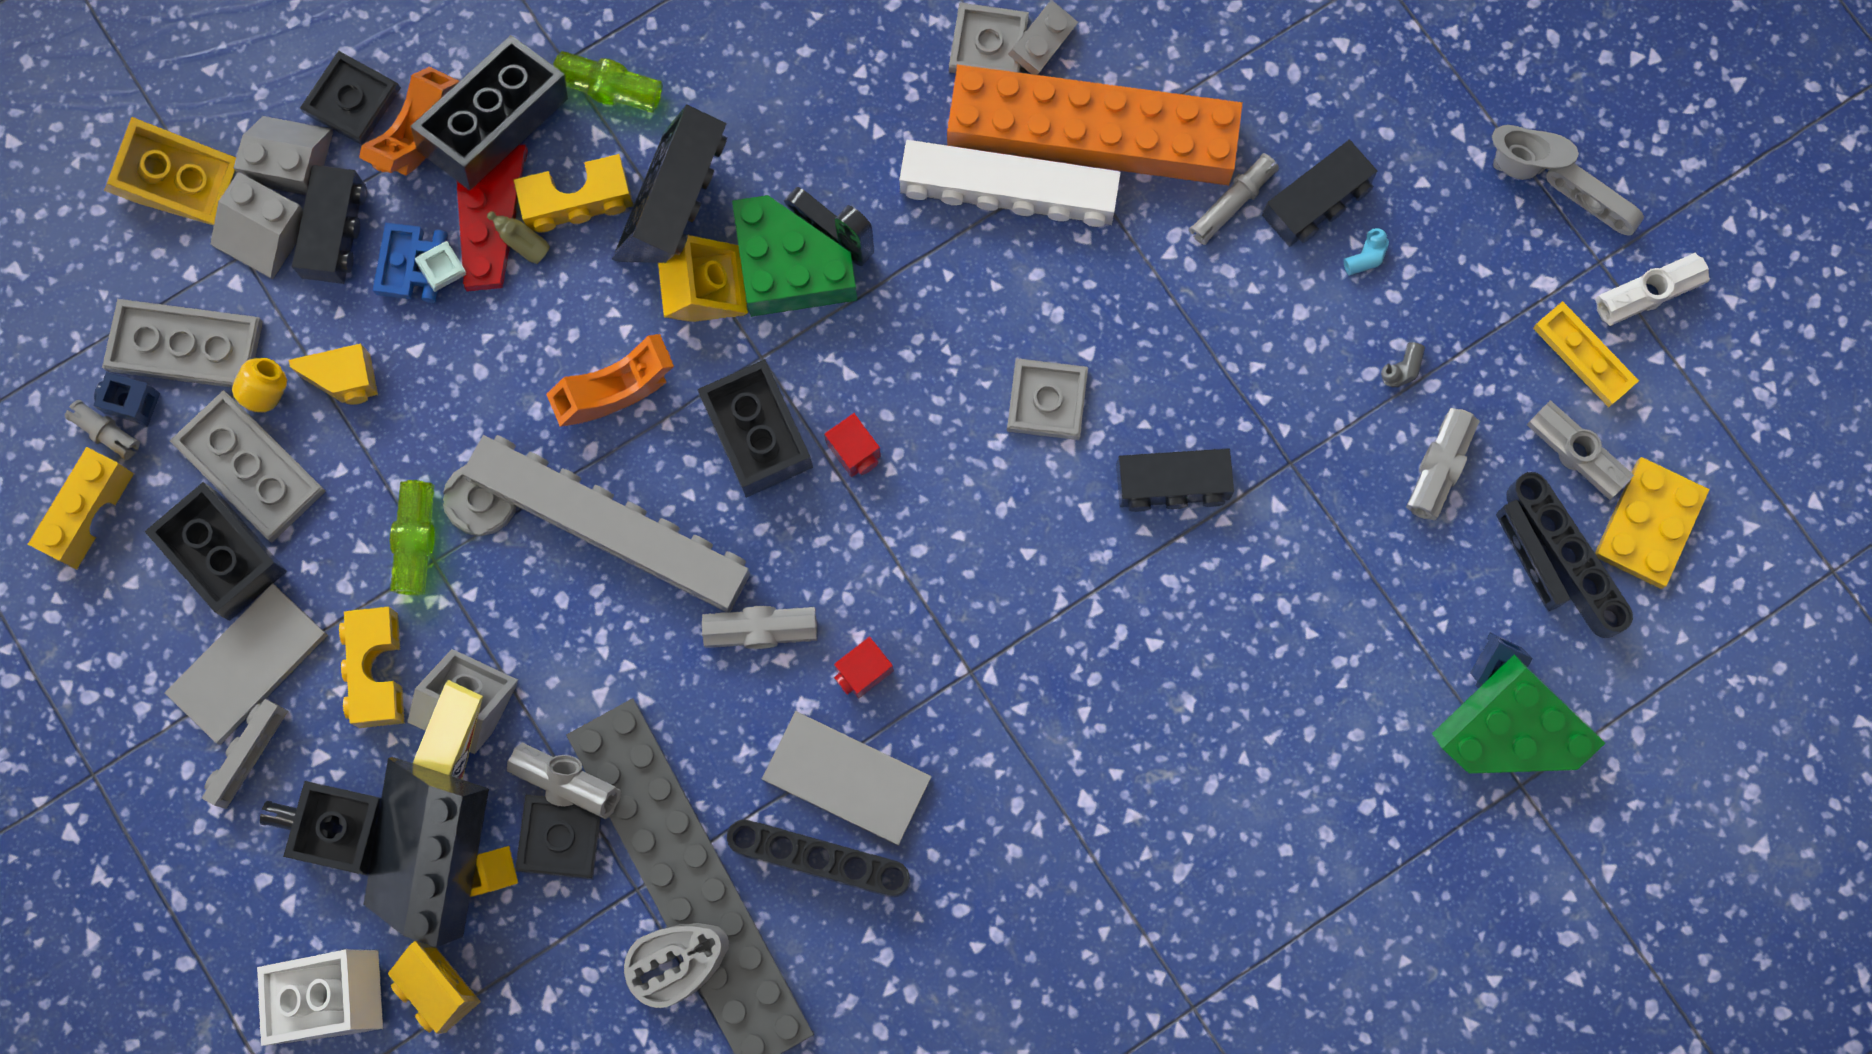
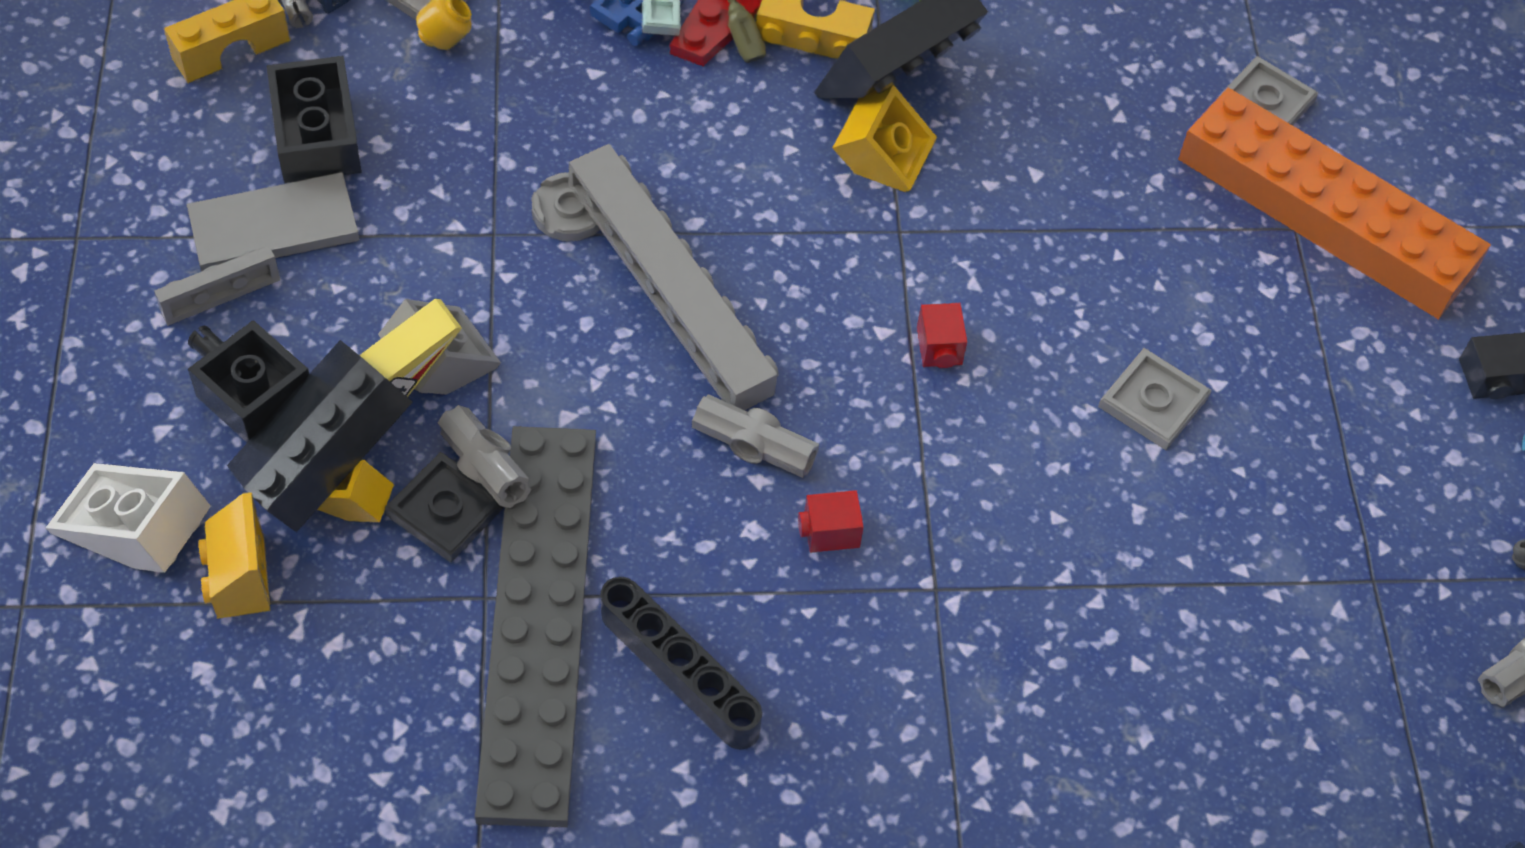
camera: 25 degrees right, 20 degrees down
light grey tile [170,390,326,543] -> none
yellow slope [289,343,378,405] -> none
yellow arch [339,607,404,728] -> none
clear neon green piece [390,480,435,596] -> none
orange arch [546,334,674,427] -> none
light grey piece [624,923,729,1008] -> none
black brick [697,359,813,498] -> none
green brick [732,195,858,317] -> none
light grey tile [762,711,932,846] -> none
black beam [784,187,874,266] -> none
white brick [899,140,1120,227] -> none
light grey plate [1008,0,1078,75] -> none
black brick [1116,448,1234,512] -> none
light grey pin [1189,153,1279,245] -> none

